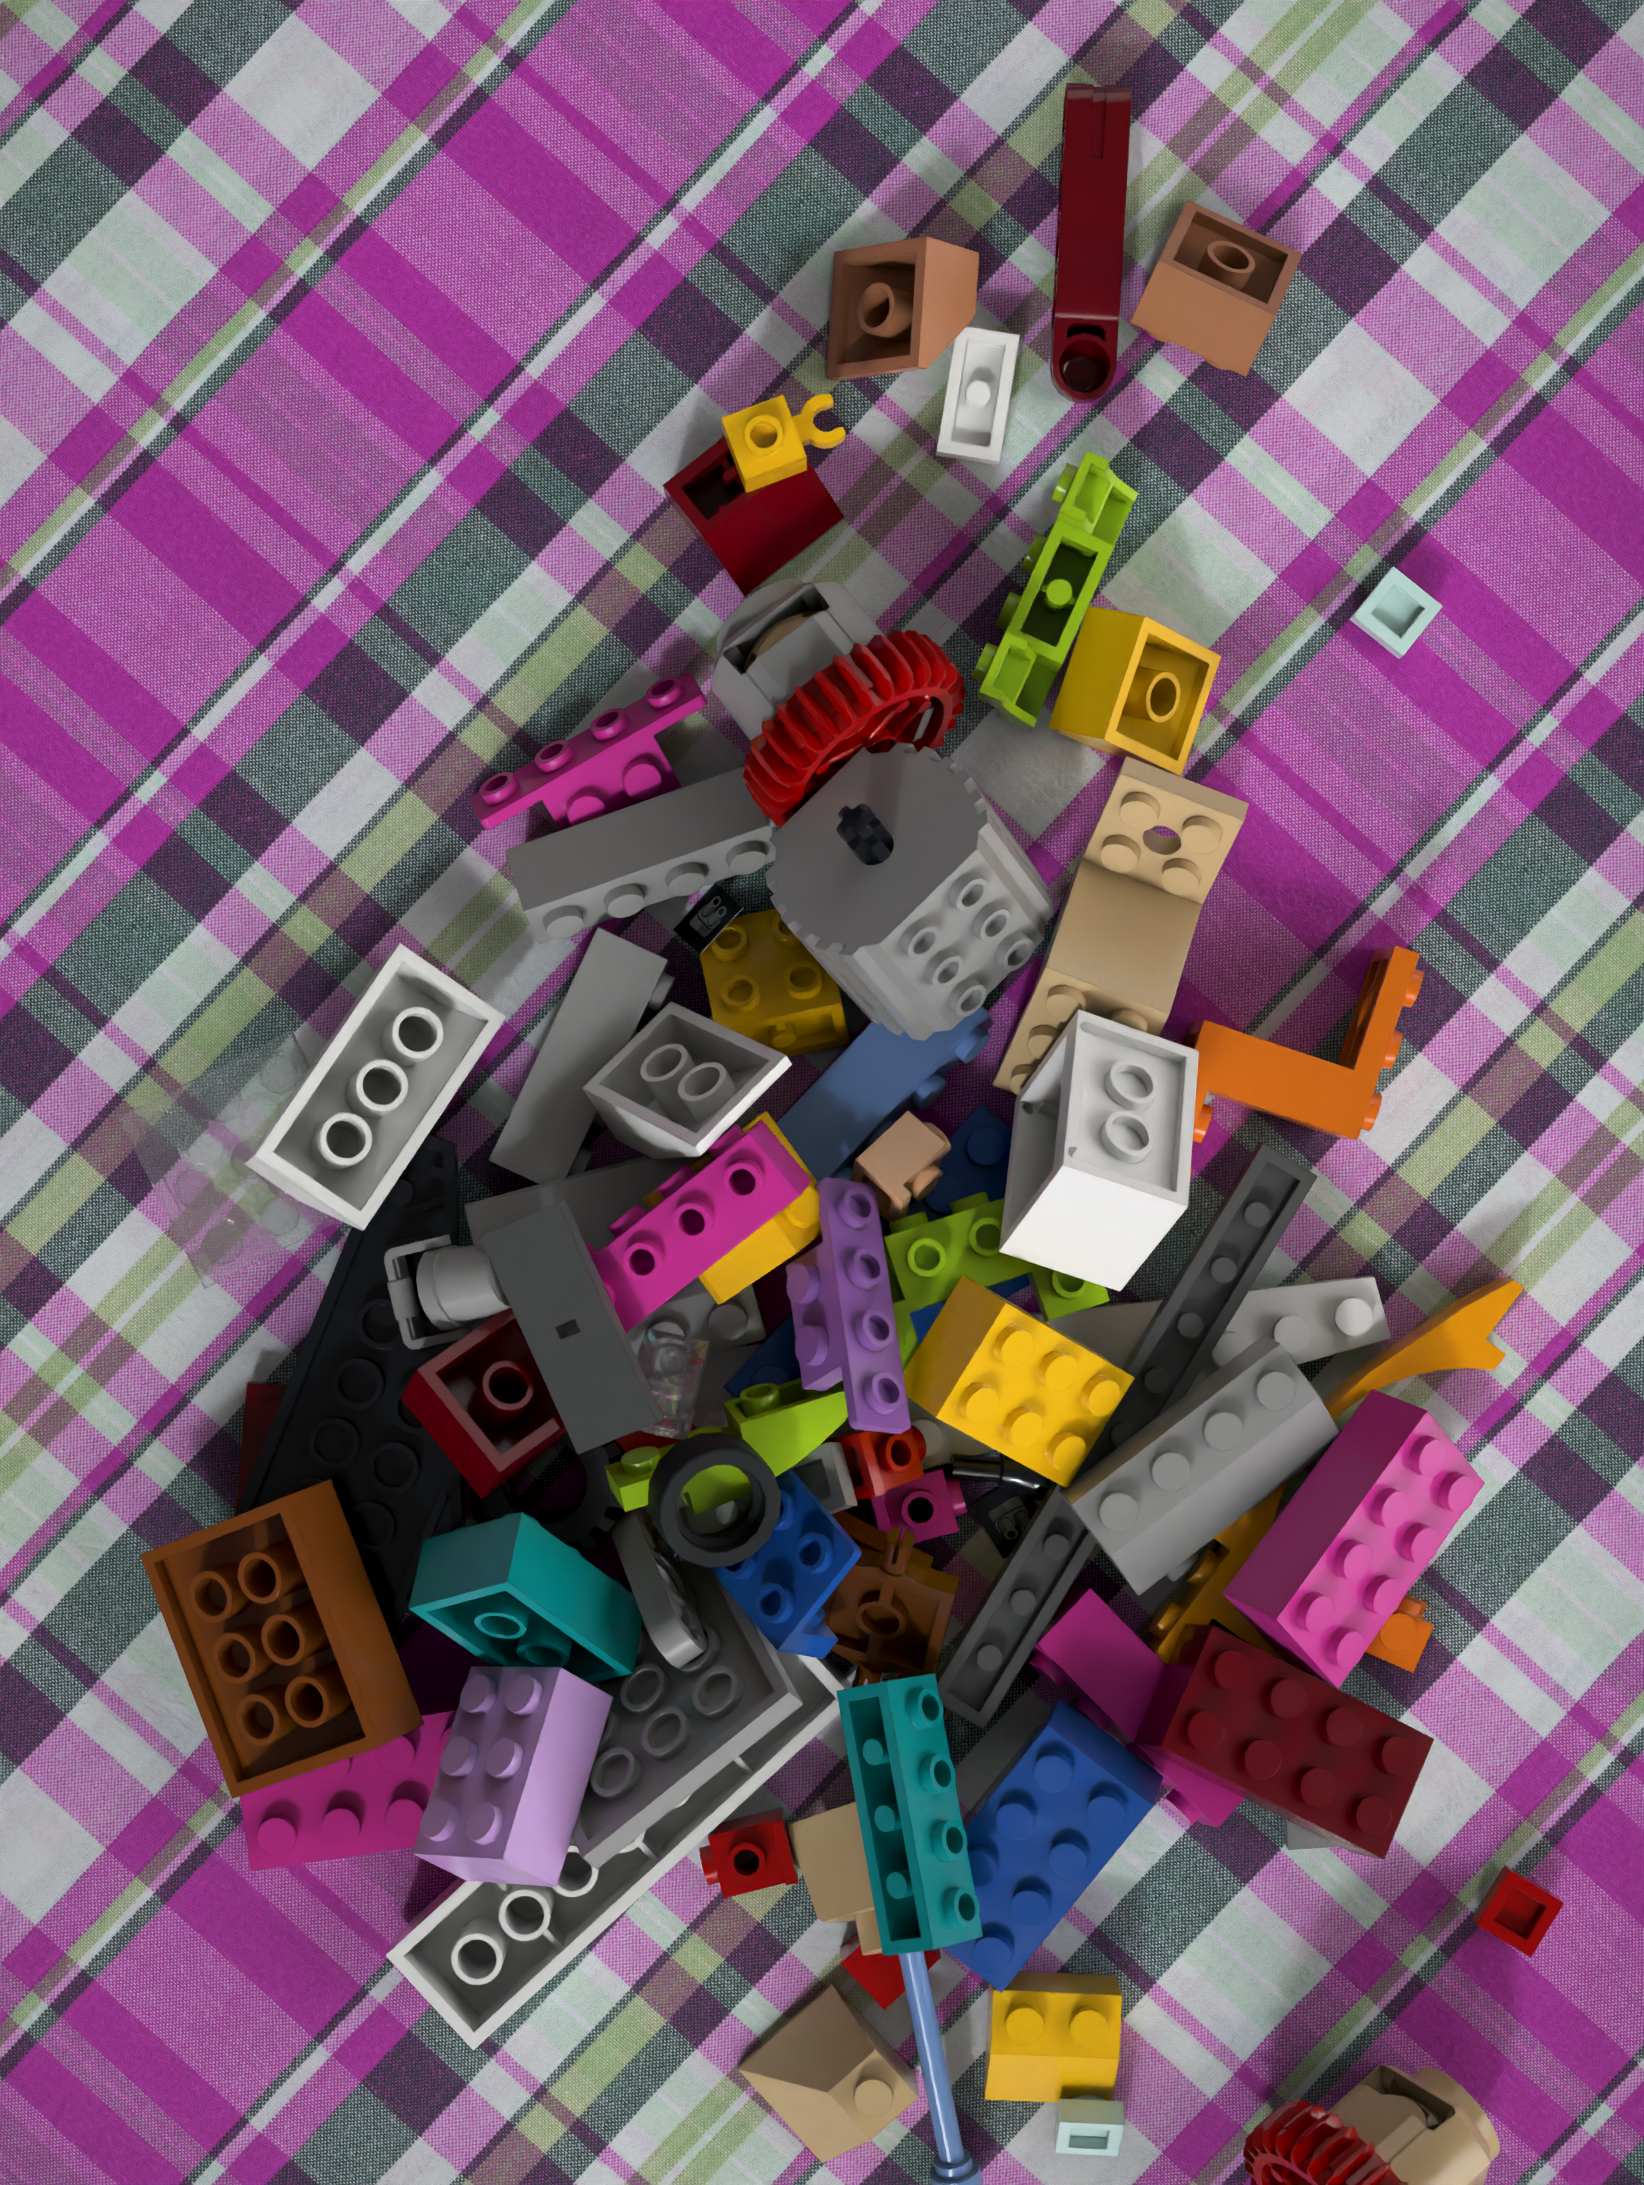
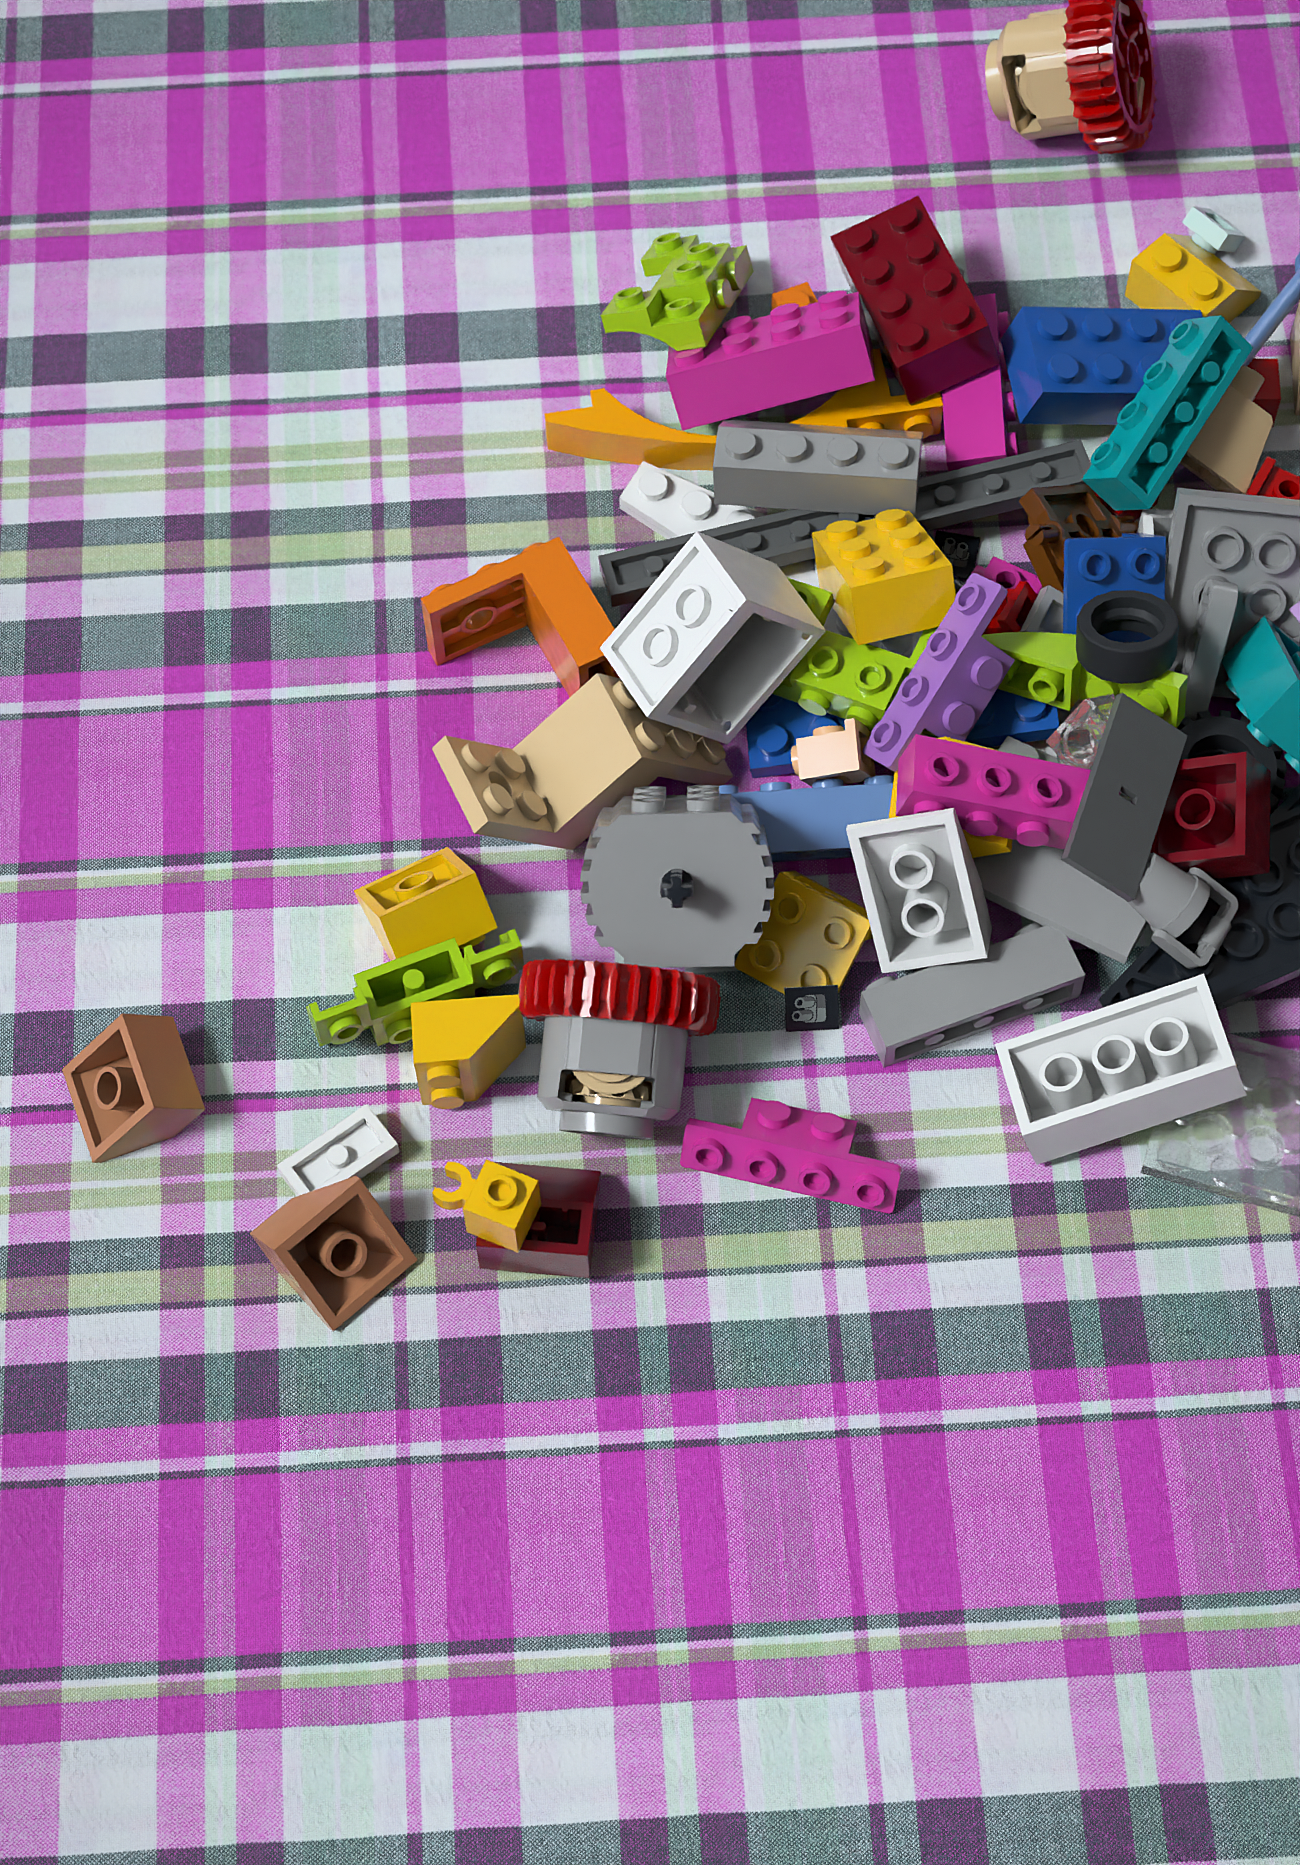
camera: 130 degrees left, 25 degrees down
light grey brick [505,766,776,944] -> none
dark red piece [1050,83,1131,404] -> none
light aqua plate [1350,566,1443,659] -> none
red plate [1472,1865,1564,1957] -> none
none -> yellow slope [411,994,526,1109]
none -> lime bracket [600,232,754,351]

